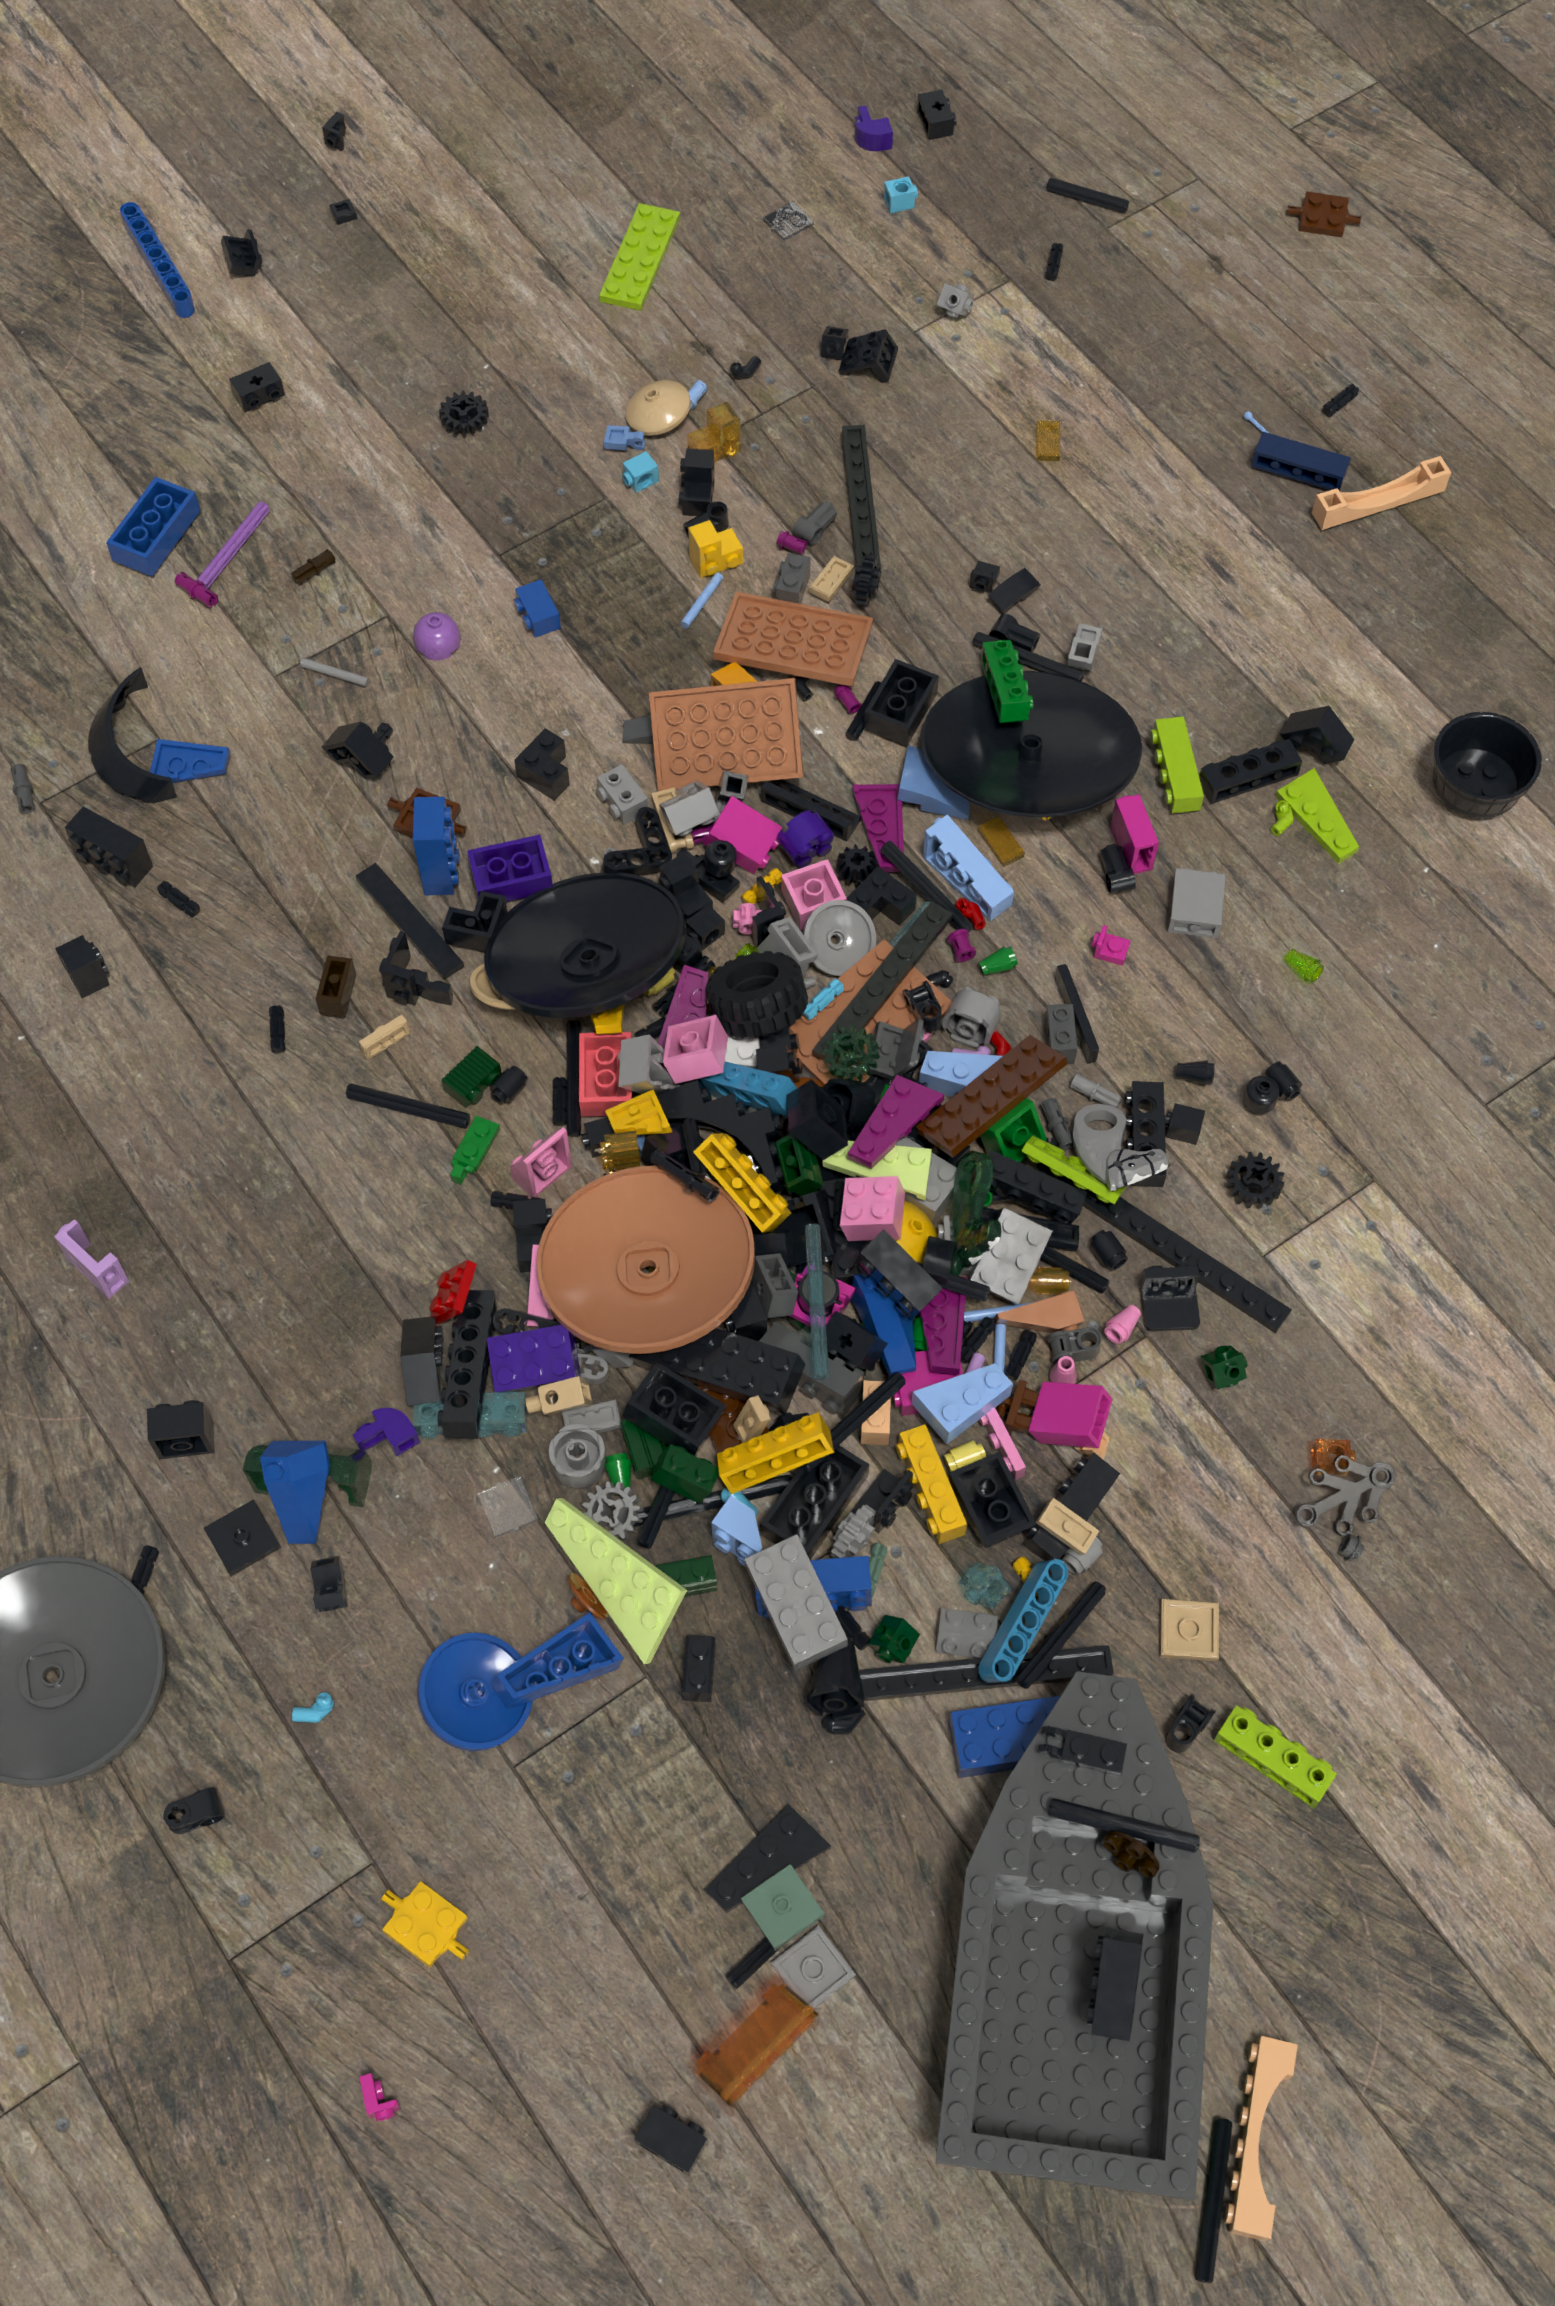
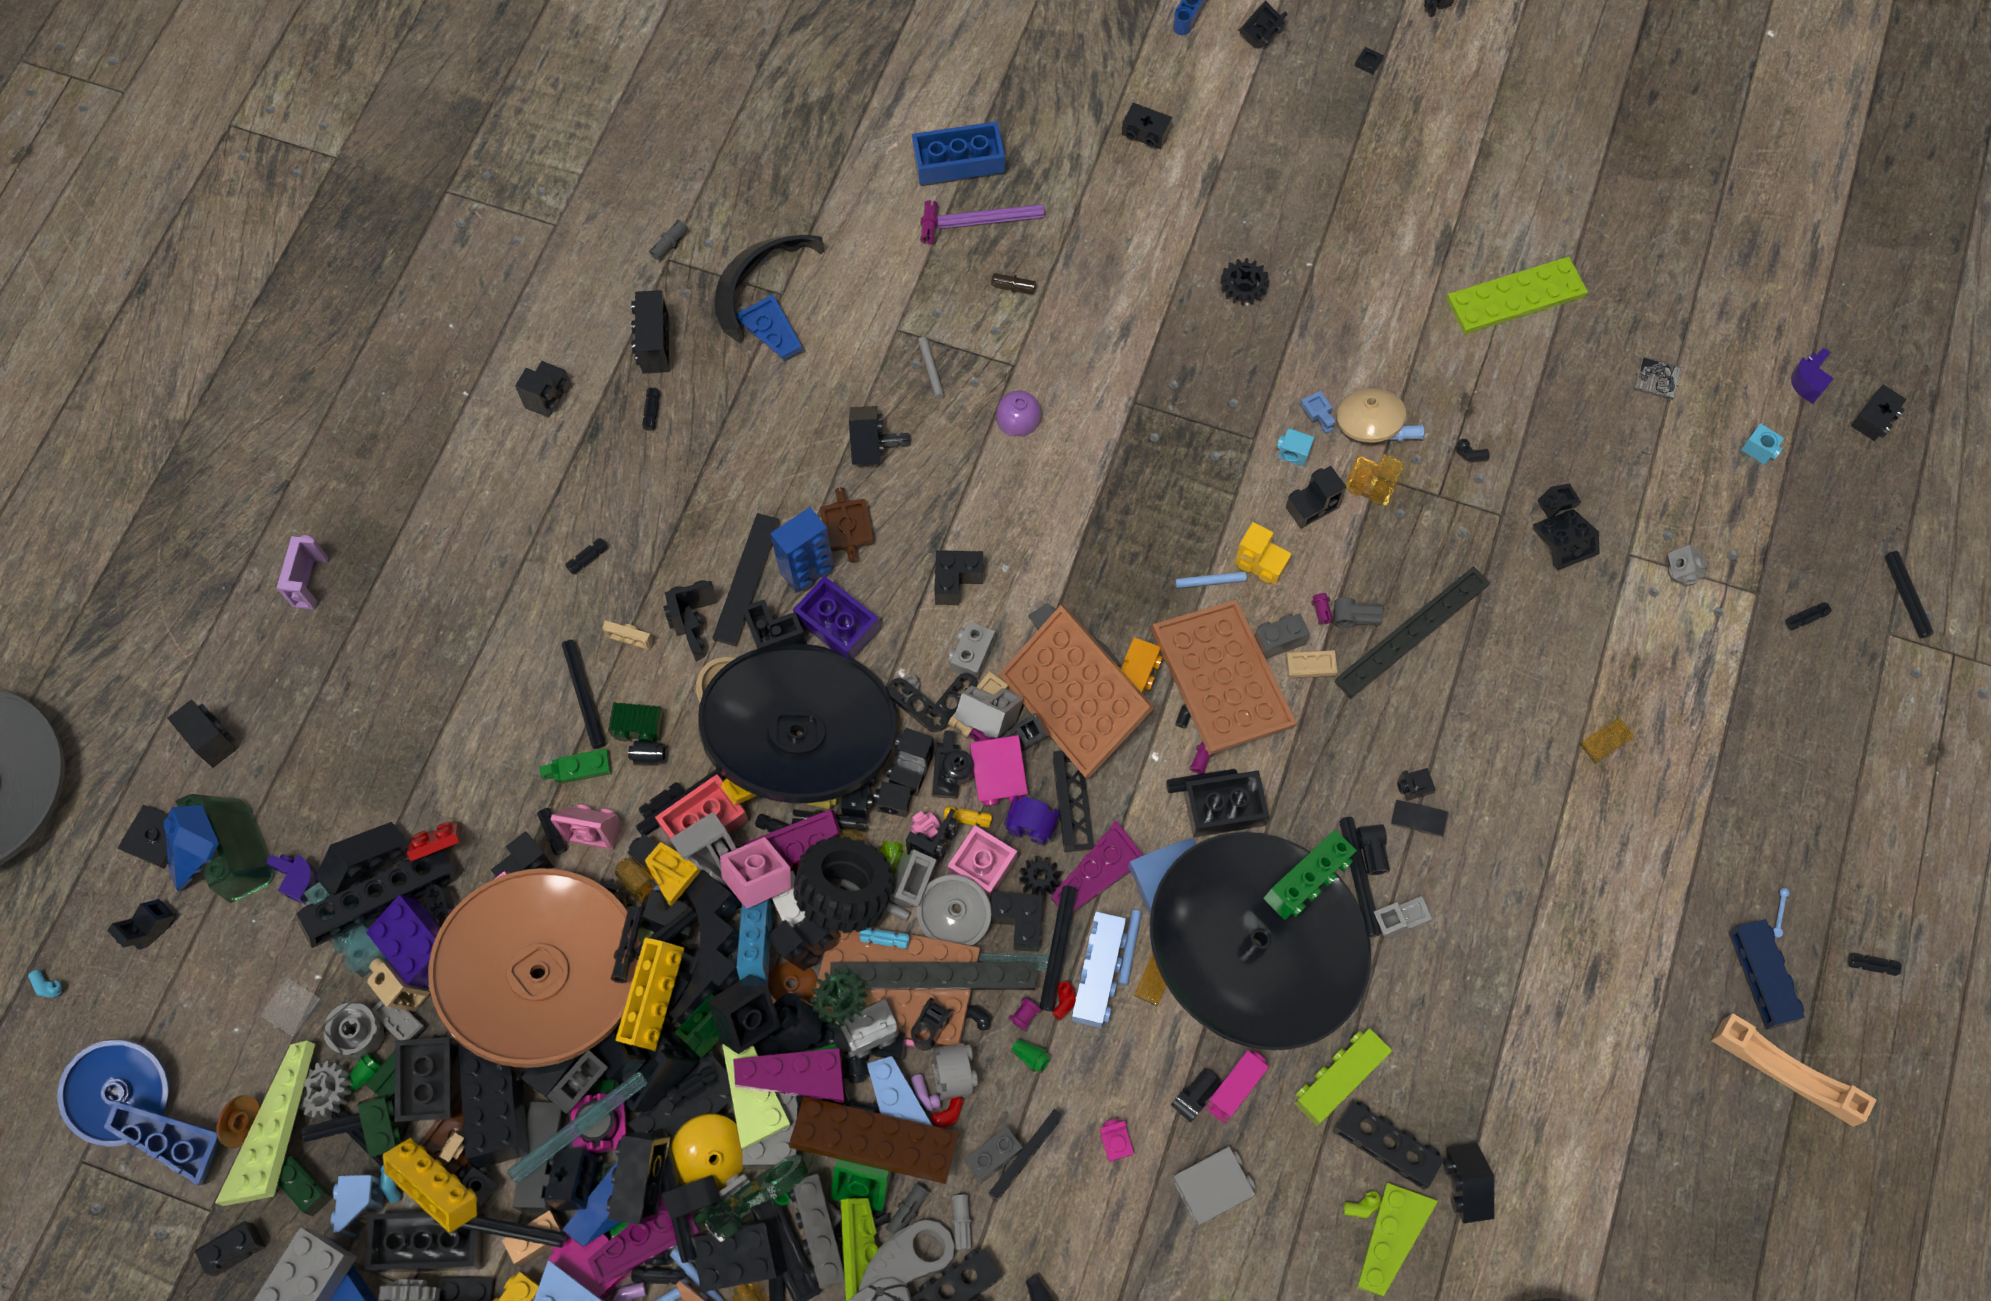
camera: 55 degrees right, 5 degrees up
black axle [131,1545,159,1595] -> none
dark brown brick [316,955,356,1018] -> none
blue brick [513,580,561,638] -> none
black piece [683,501,729,538] -> none
bright pink brick [840,1176,905,1241] -> none
black gear [852,554,882,607] -> none

